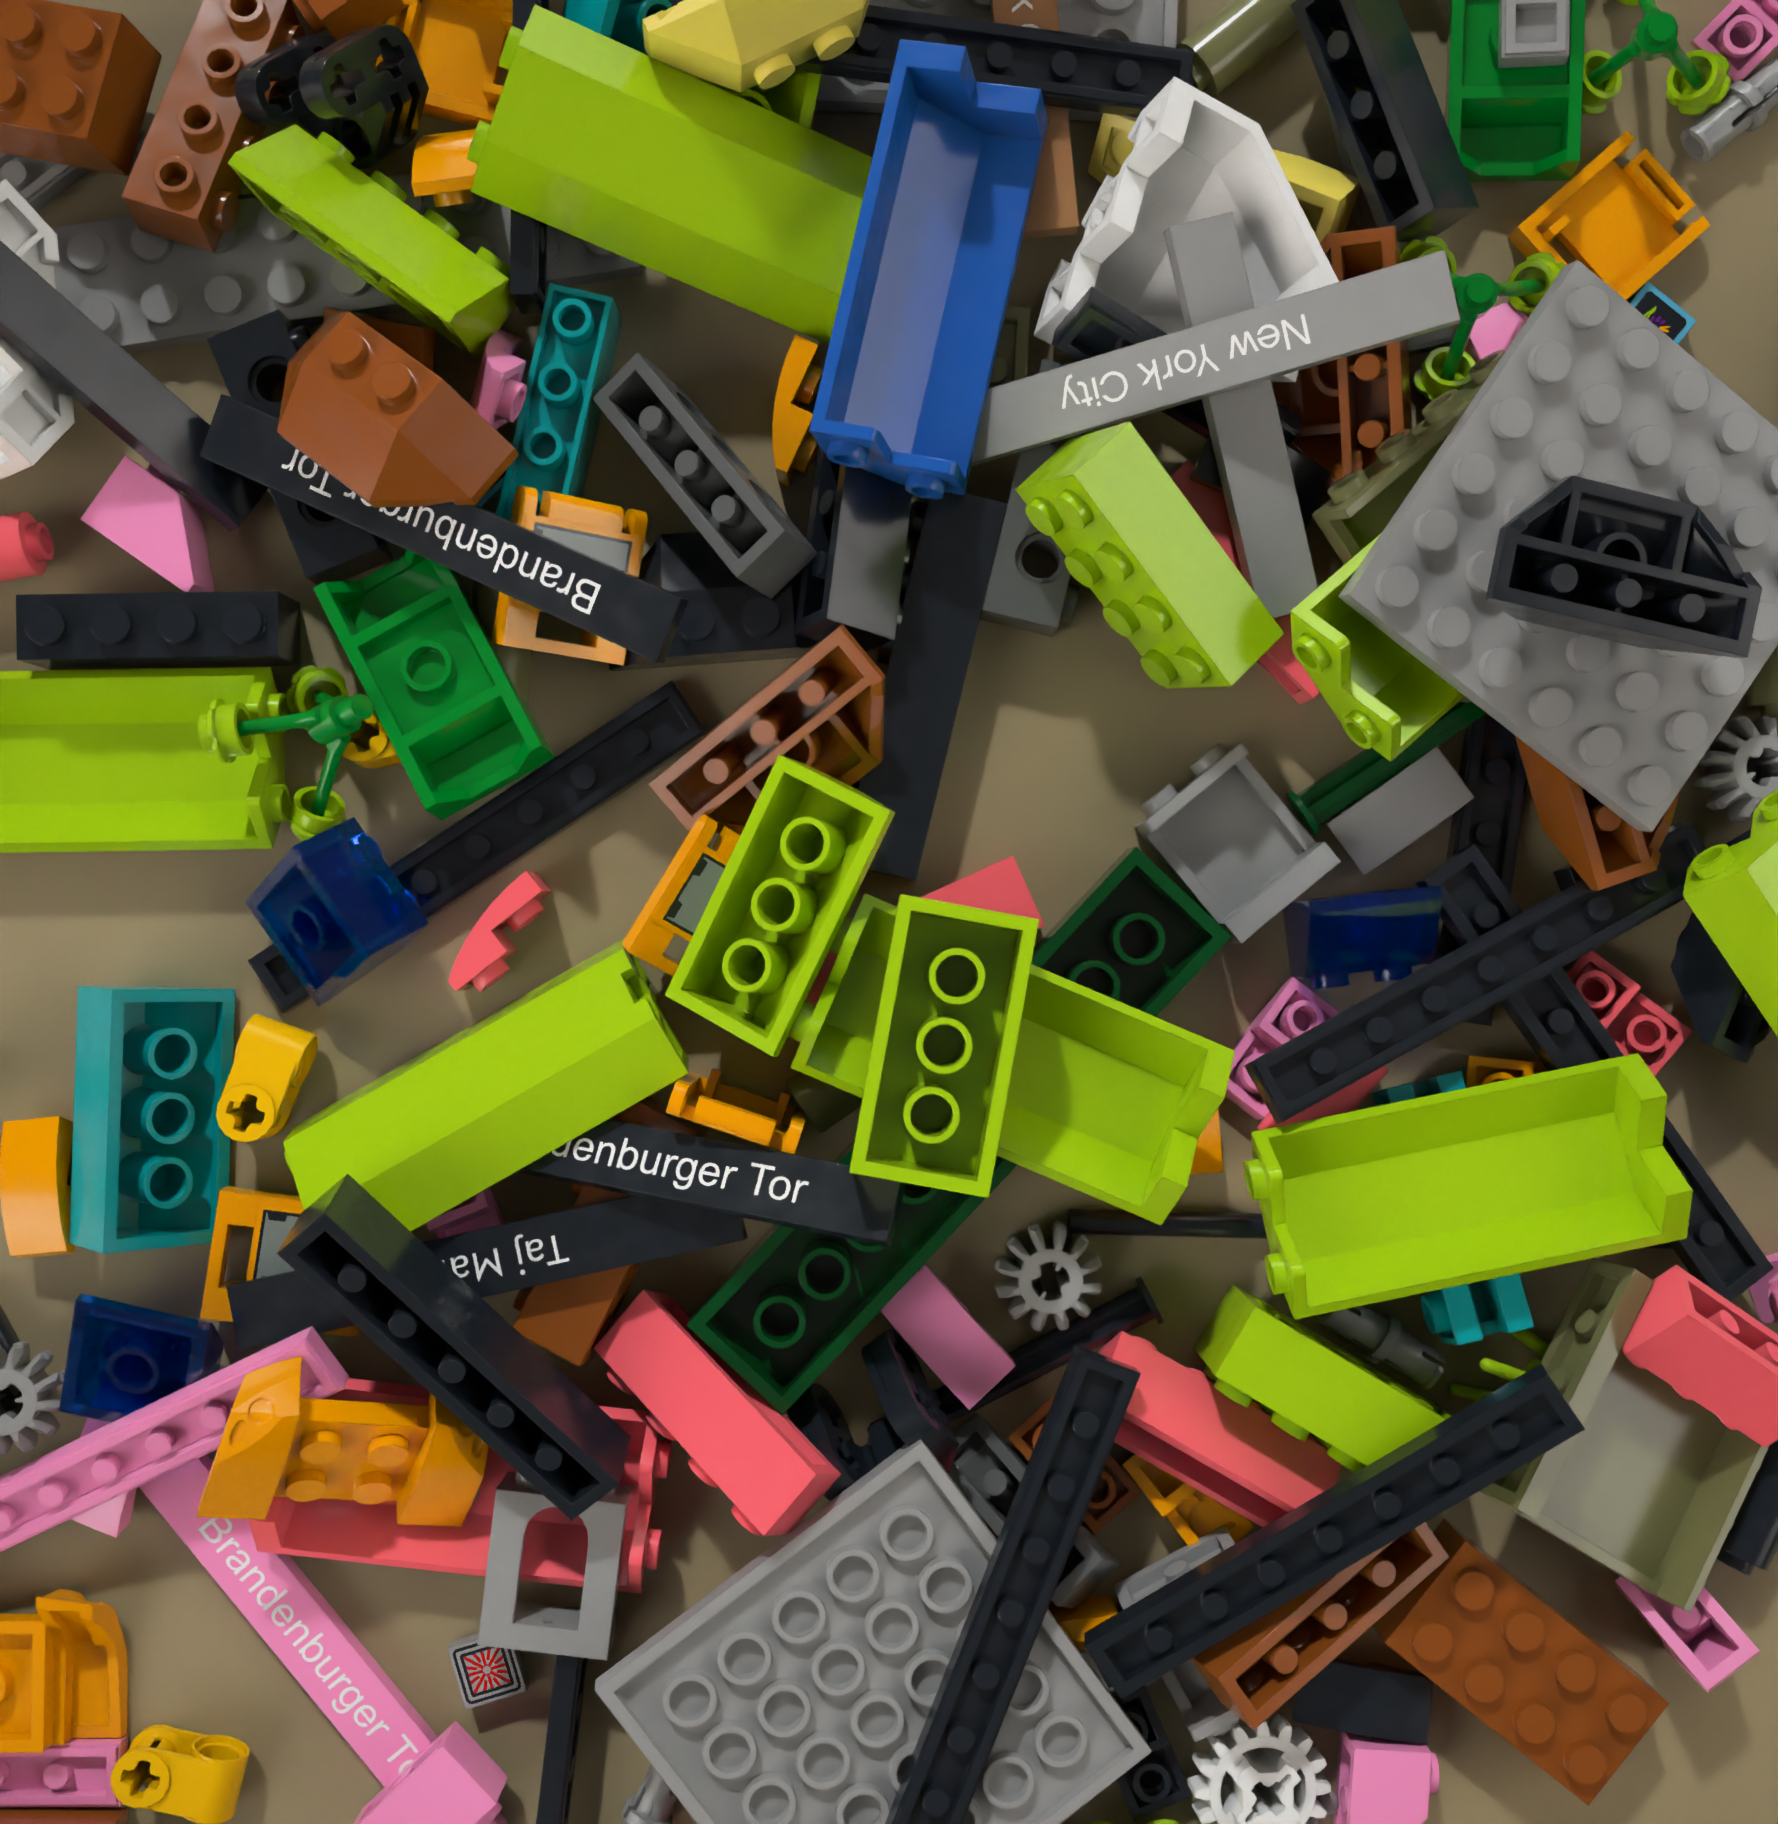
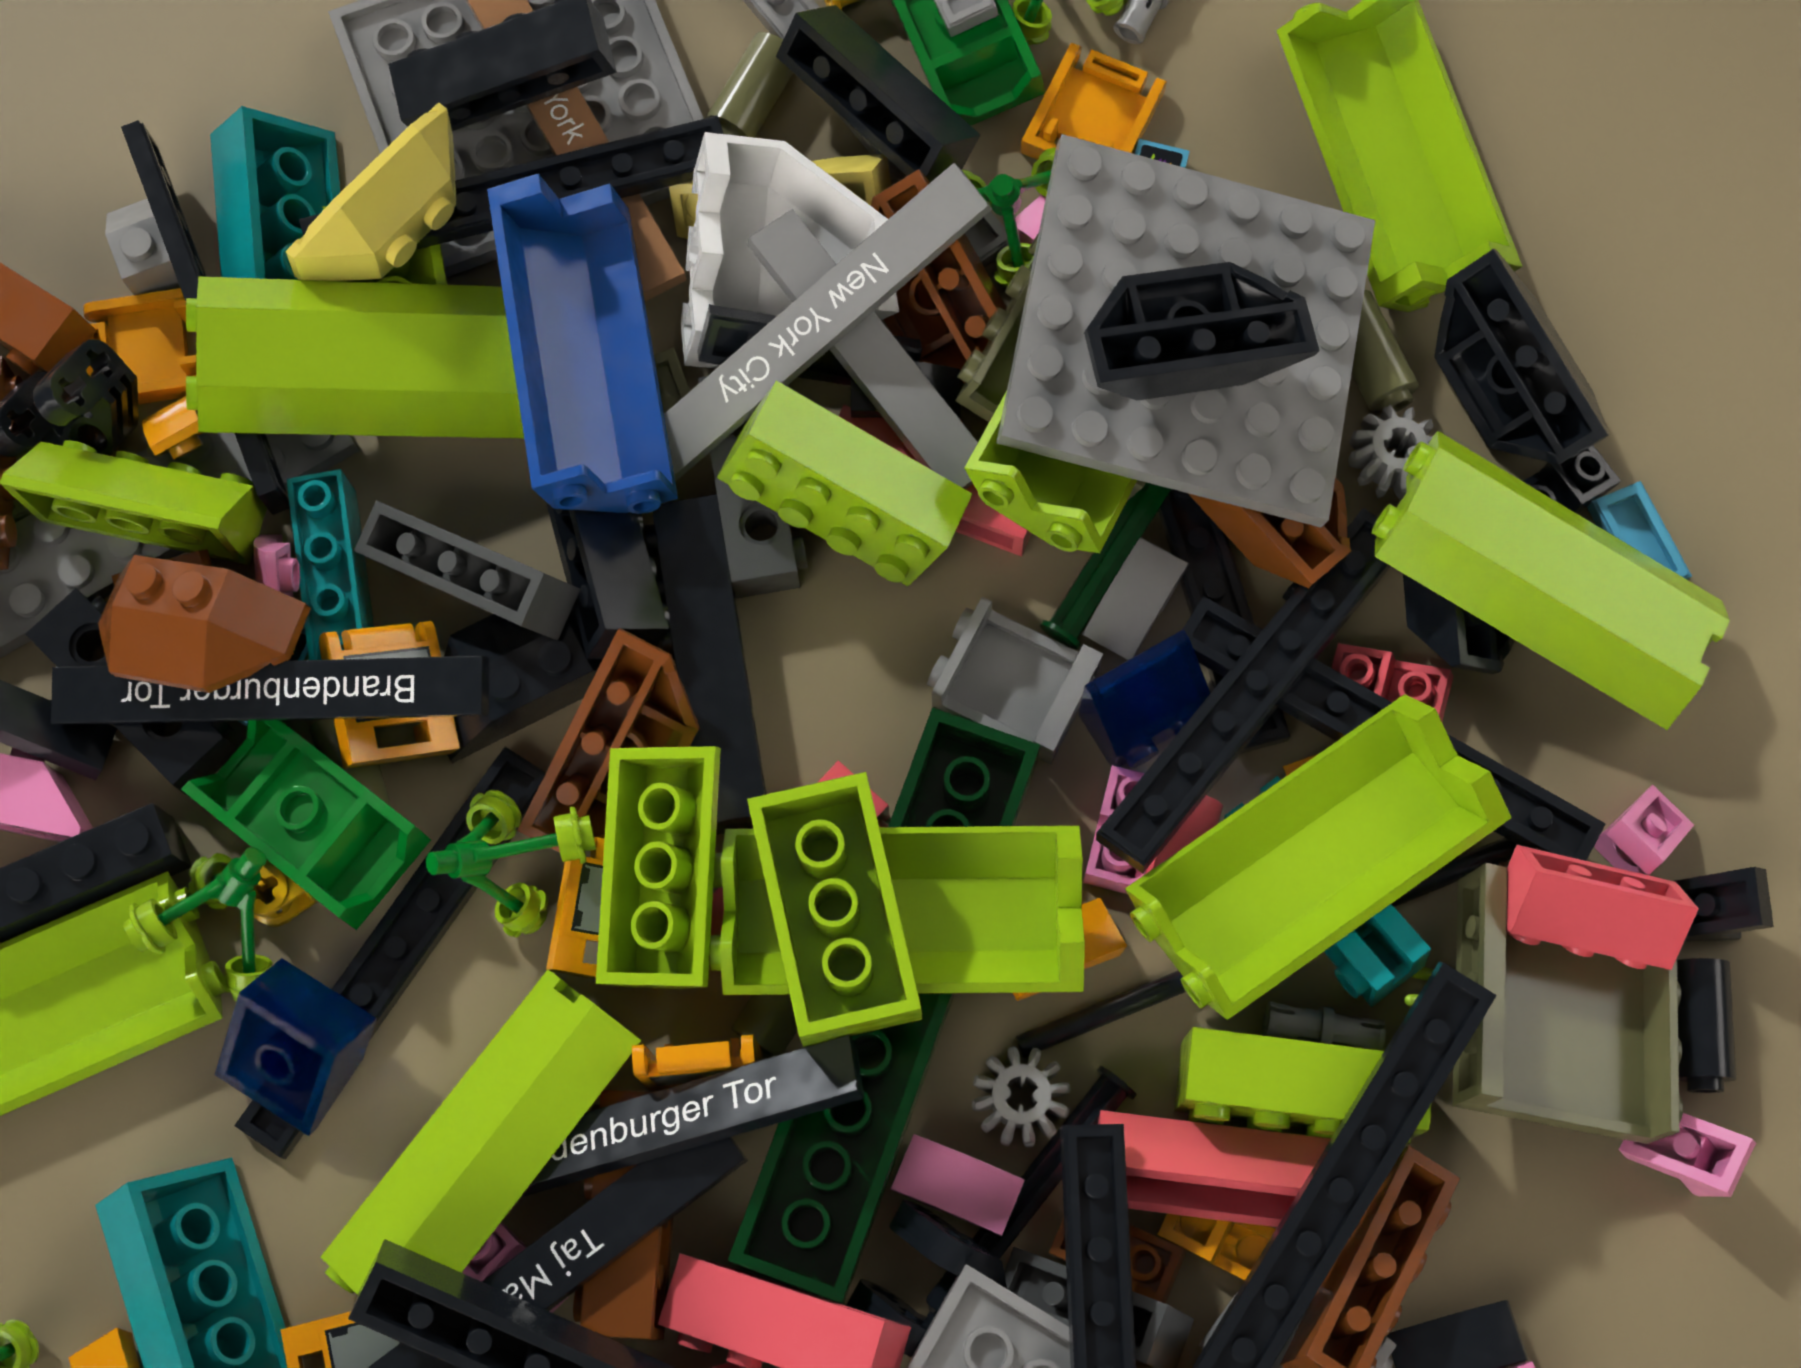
camera: 20 degrees left, 15 degrees down
yellow piece [216,1013,319,1142] -> none
coral slope [448,871,552,992] -> none
light orange slope [772,334,823,487] -> none
dark orange brick [1372,1519,1669,1806] -> none
none -> plant [426,790,596,938]

